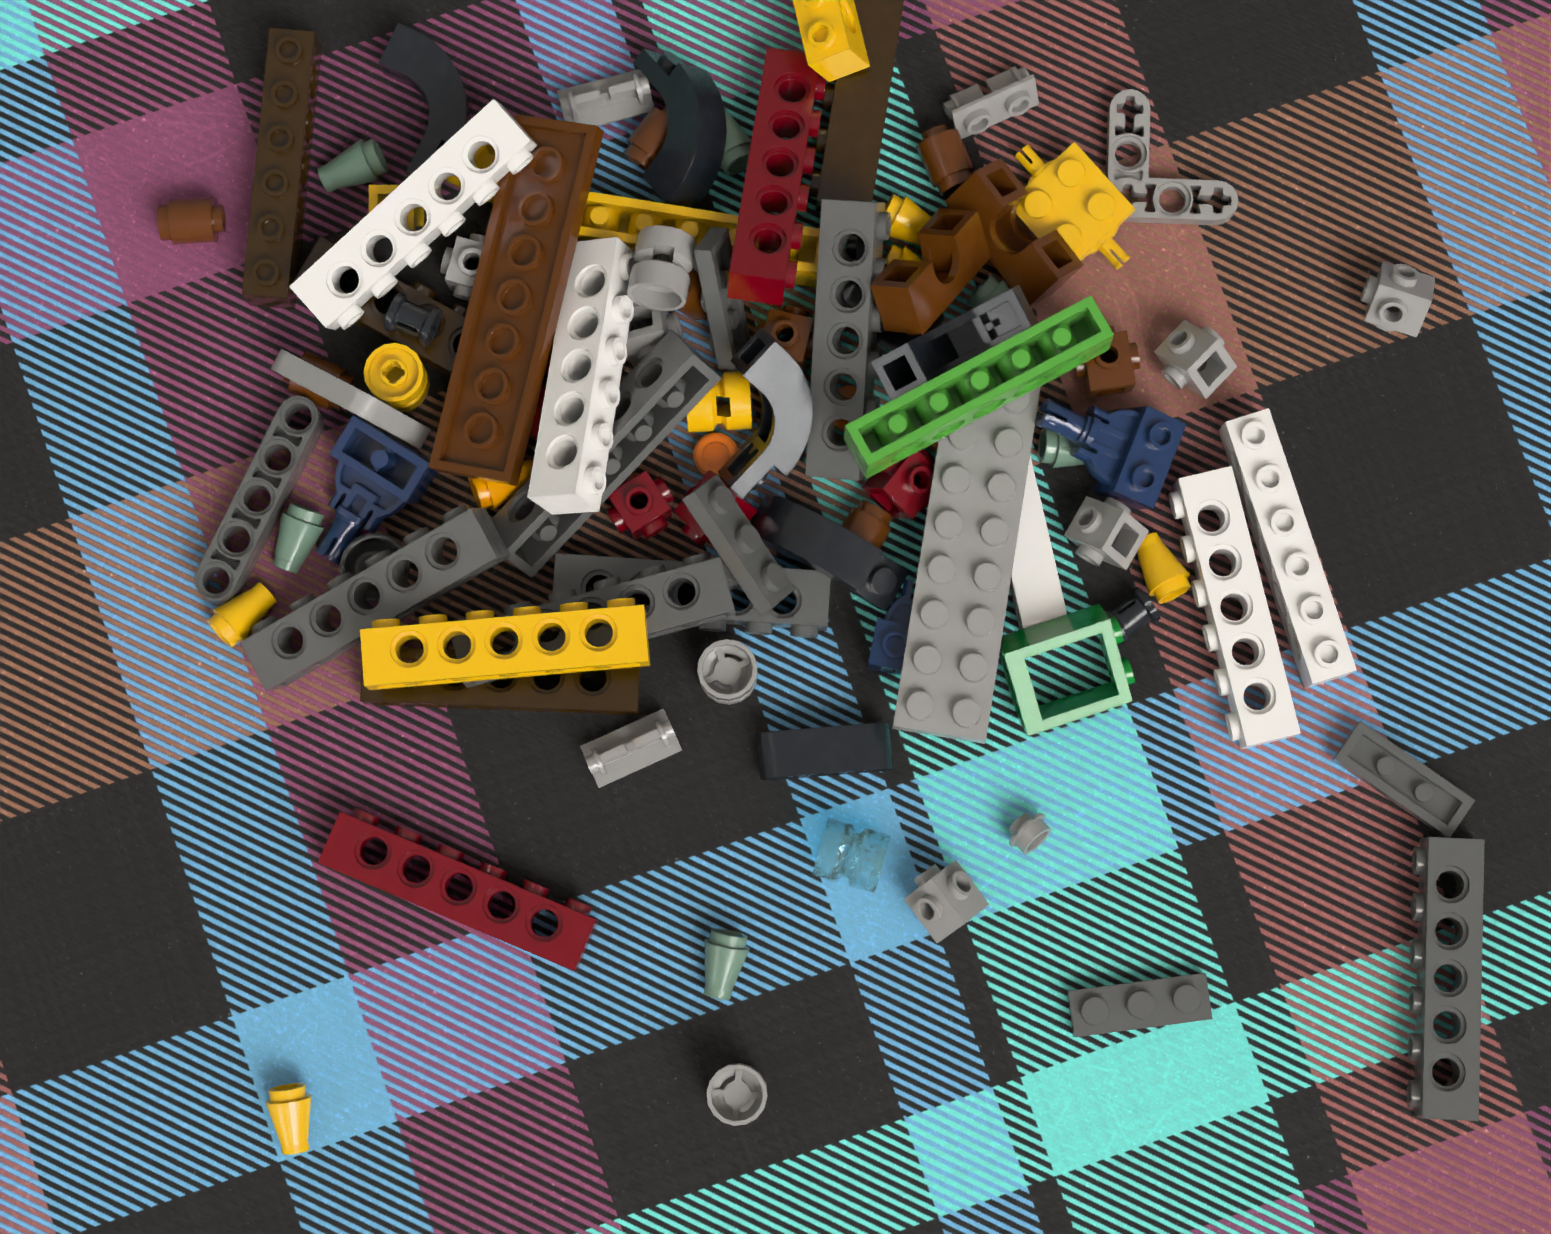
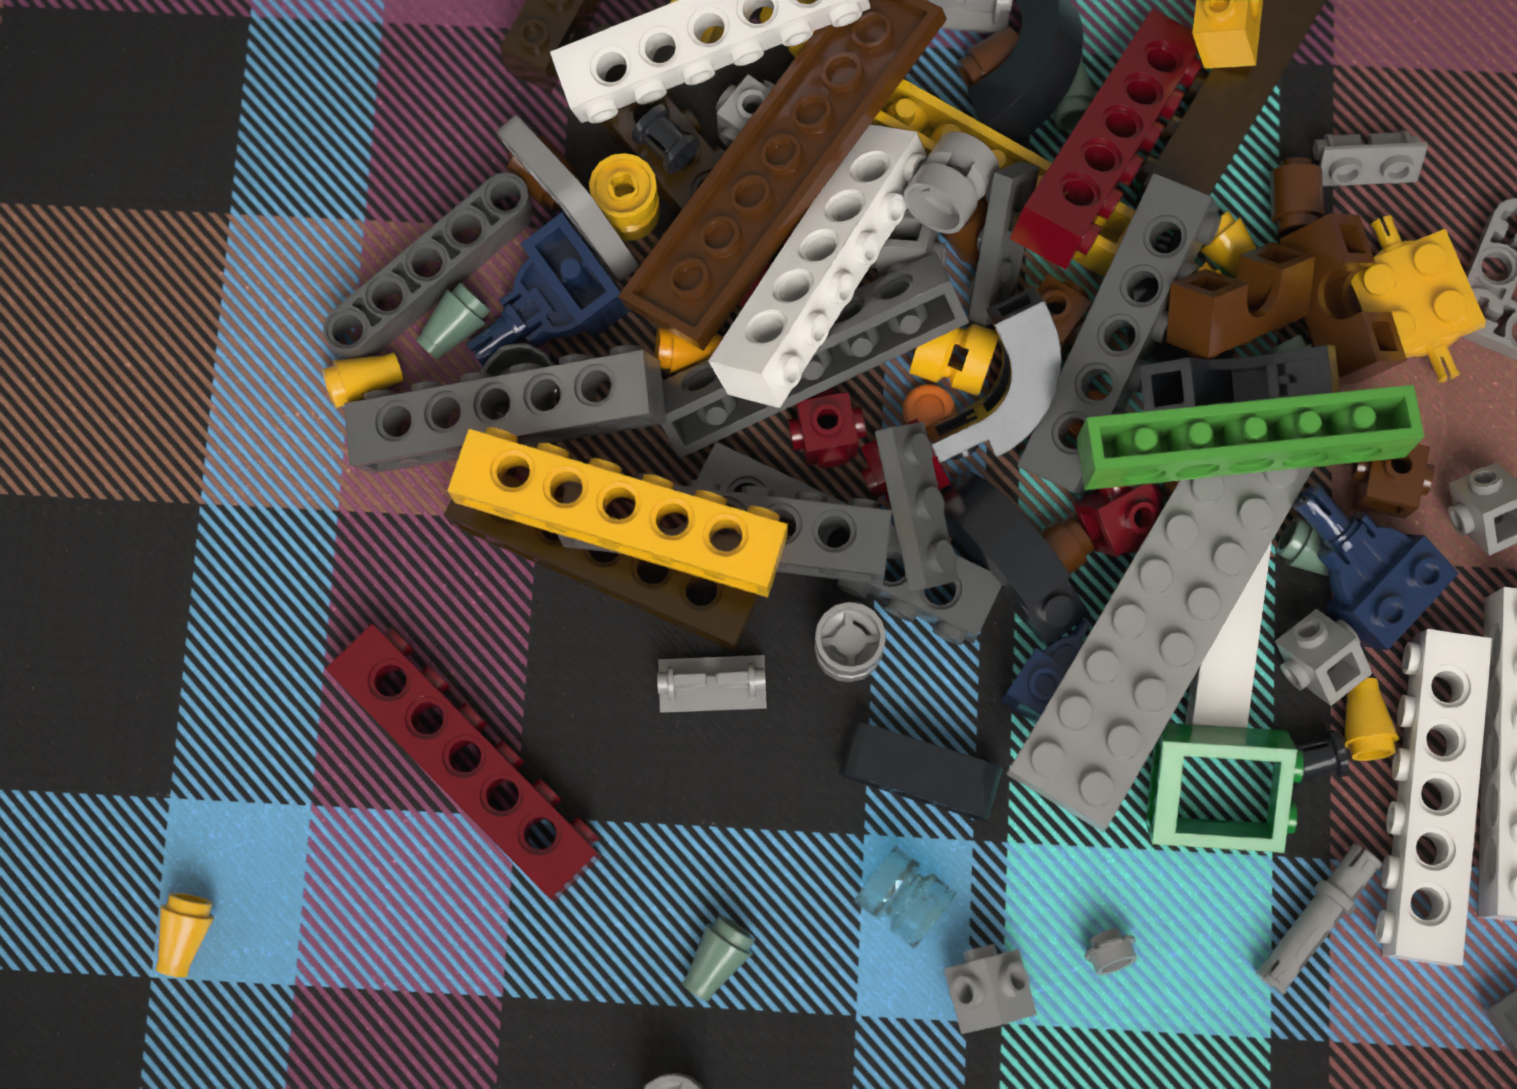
camera: 25 degrees right, 5 degrees down
none -> light grey pin [1255,844,1383,995]

